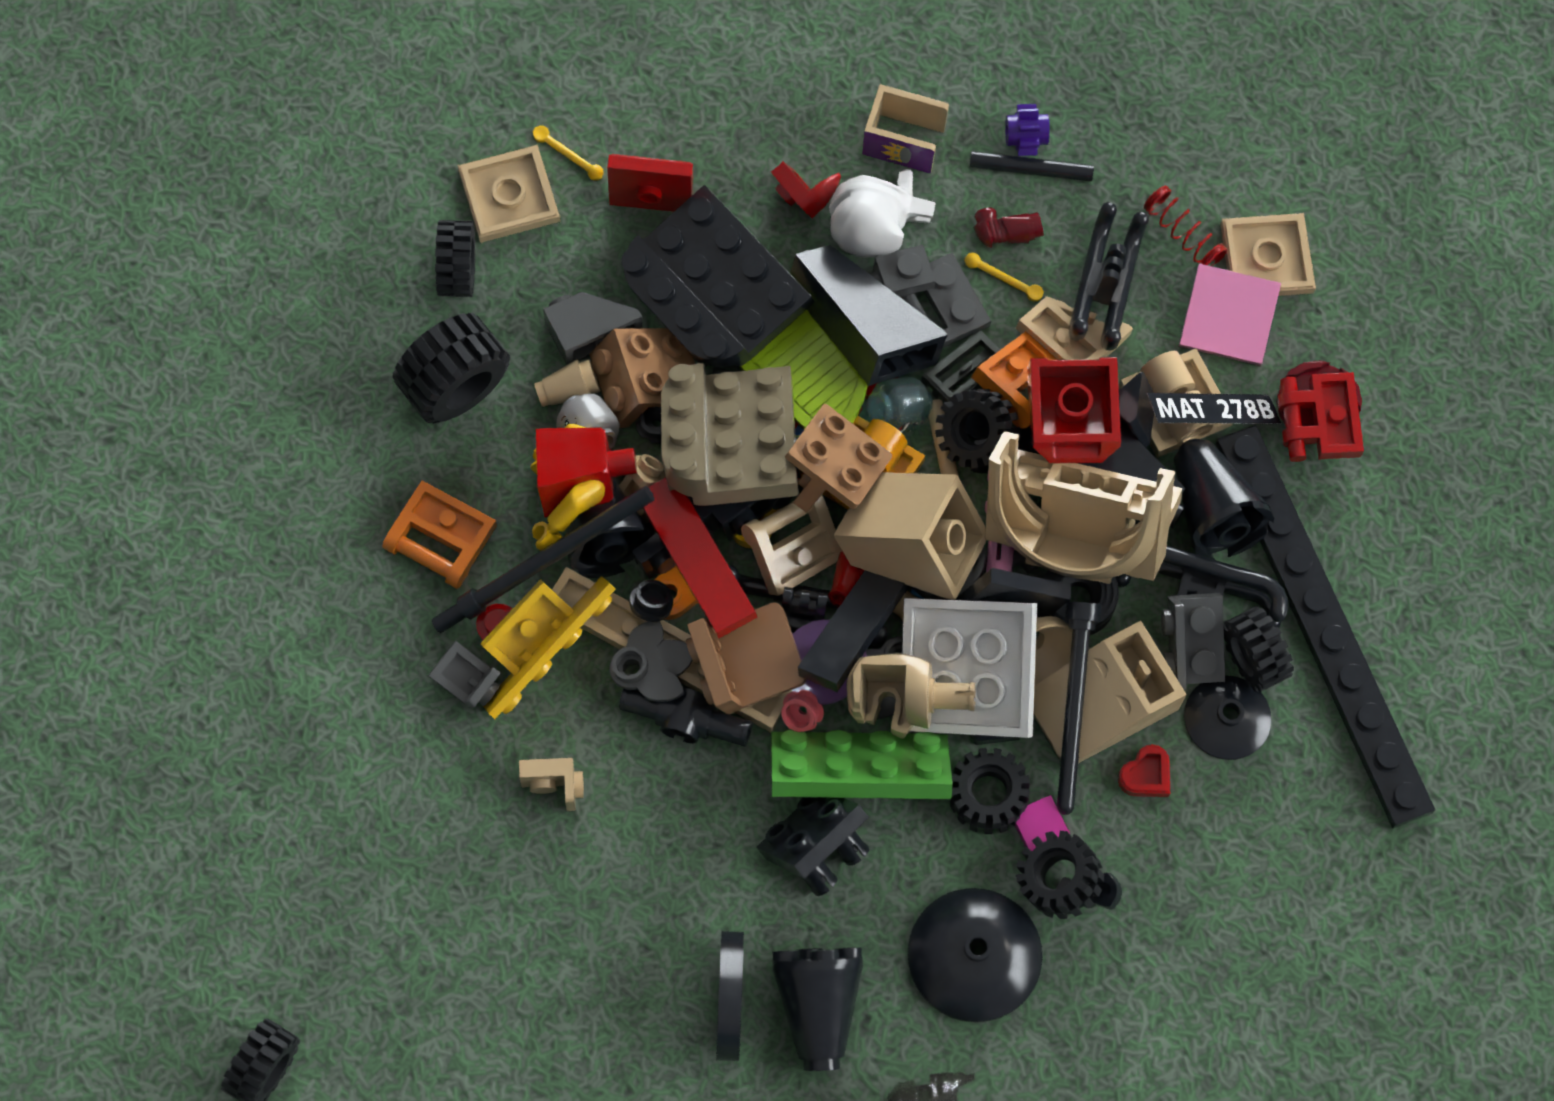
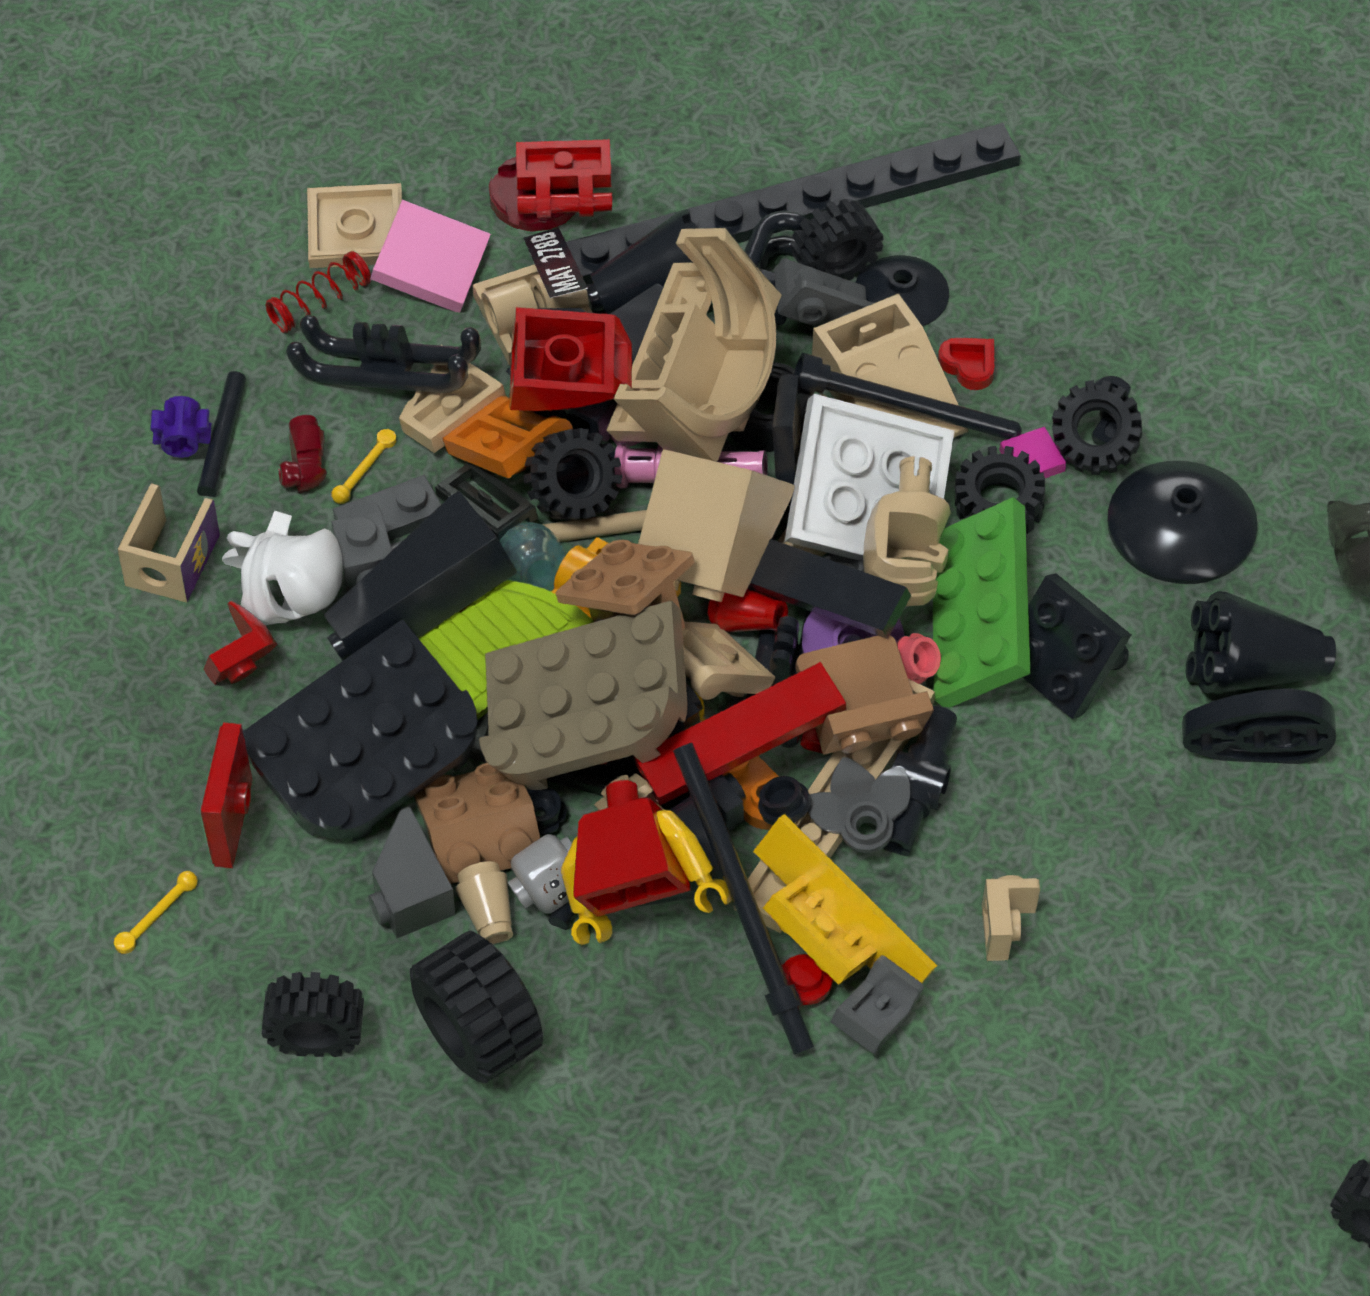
camera: 85 degrees left, 15 degrees down
orange plate [382,480,497,589] -> none
tan tile [458,145,560,243] -> none

